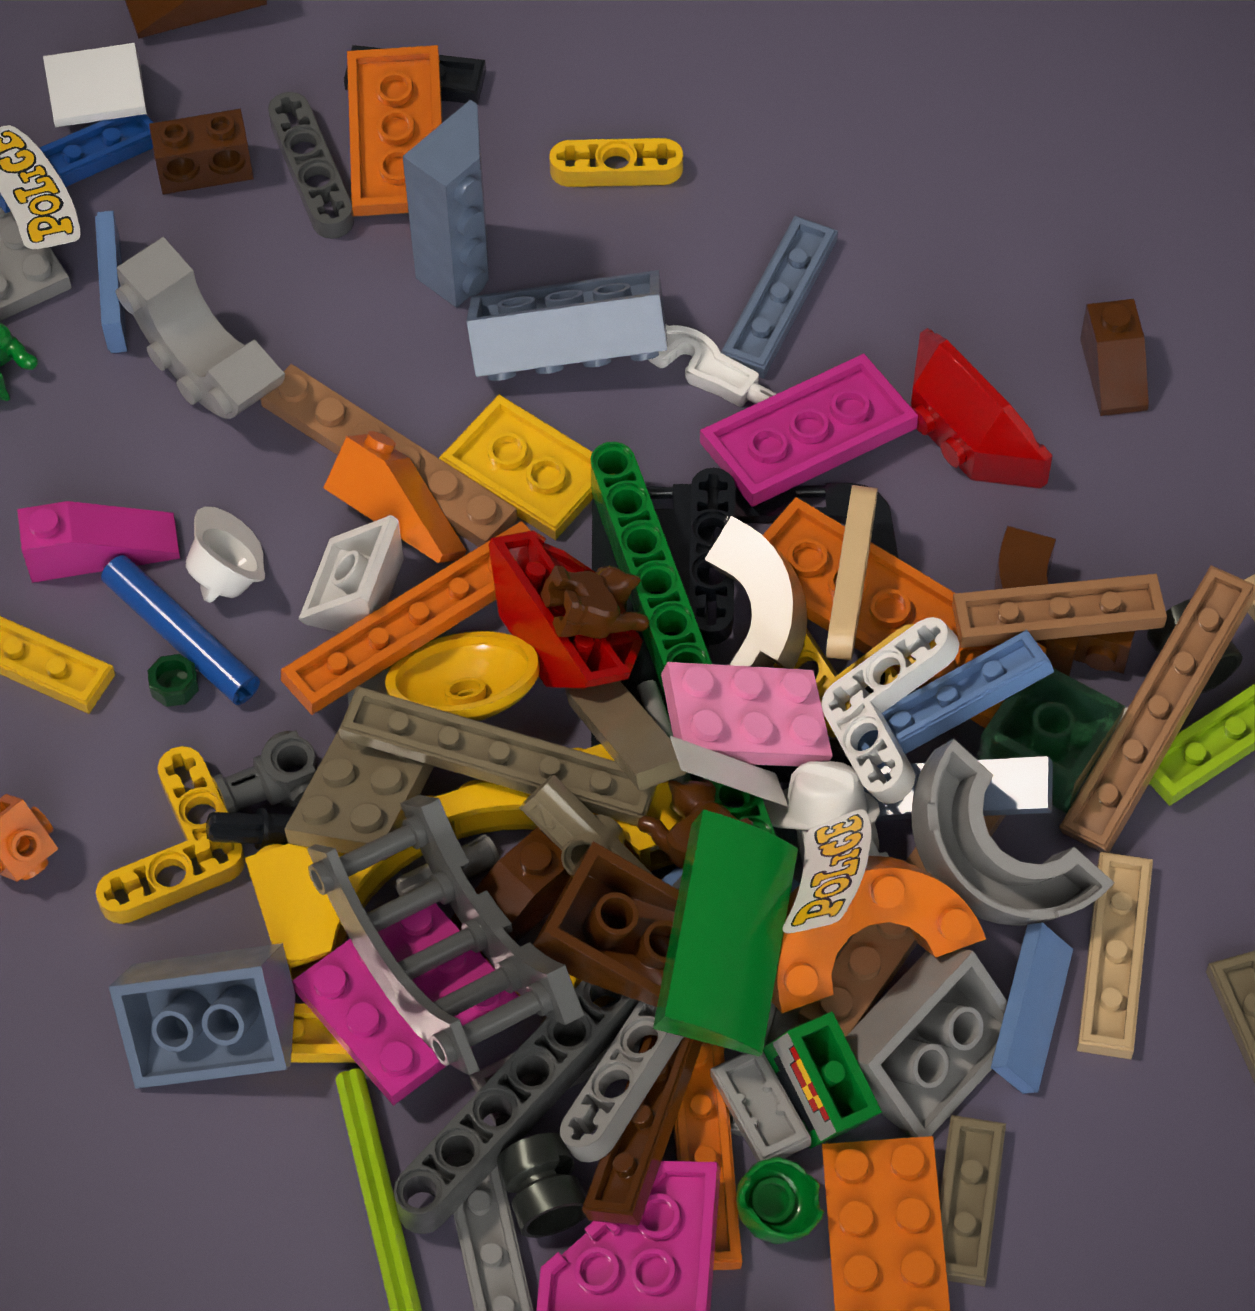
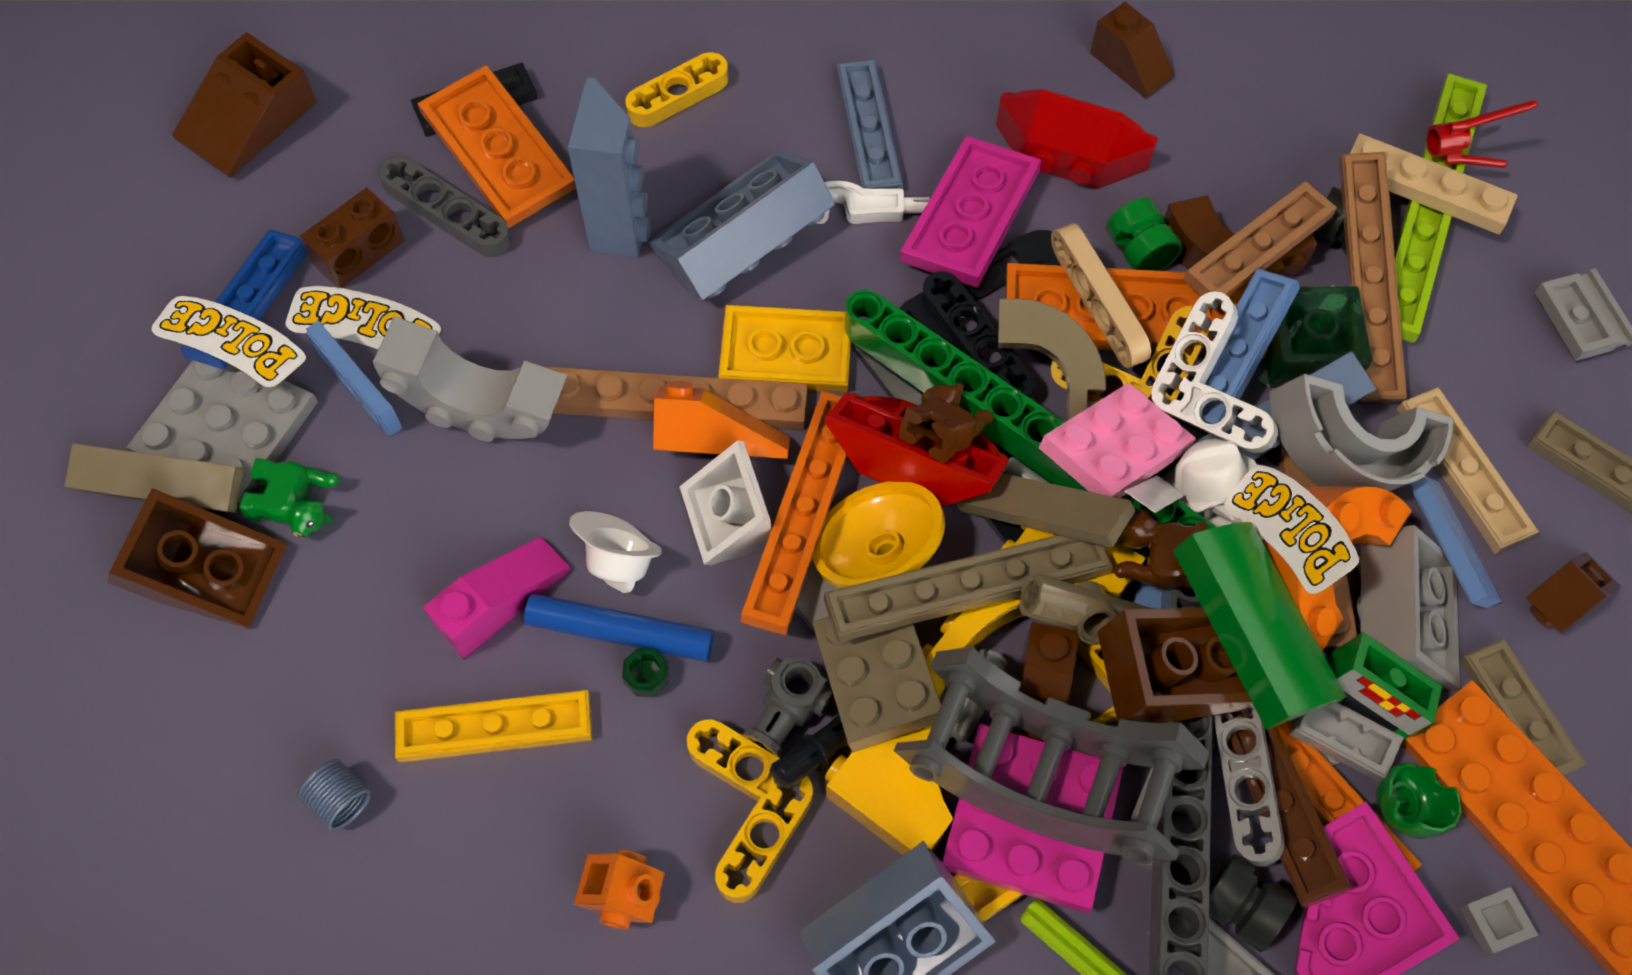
camera: 35 degrees left, 5 degrees up
white slope [43,43,147,128] -> none
none -> sticker [286,286,441,349]
none -> green wheel [1106,197,1183,271]
none -> reddish brown slope [1526,552,1621,633]

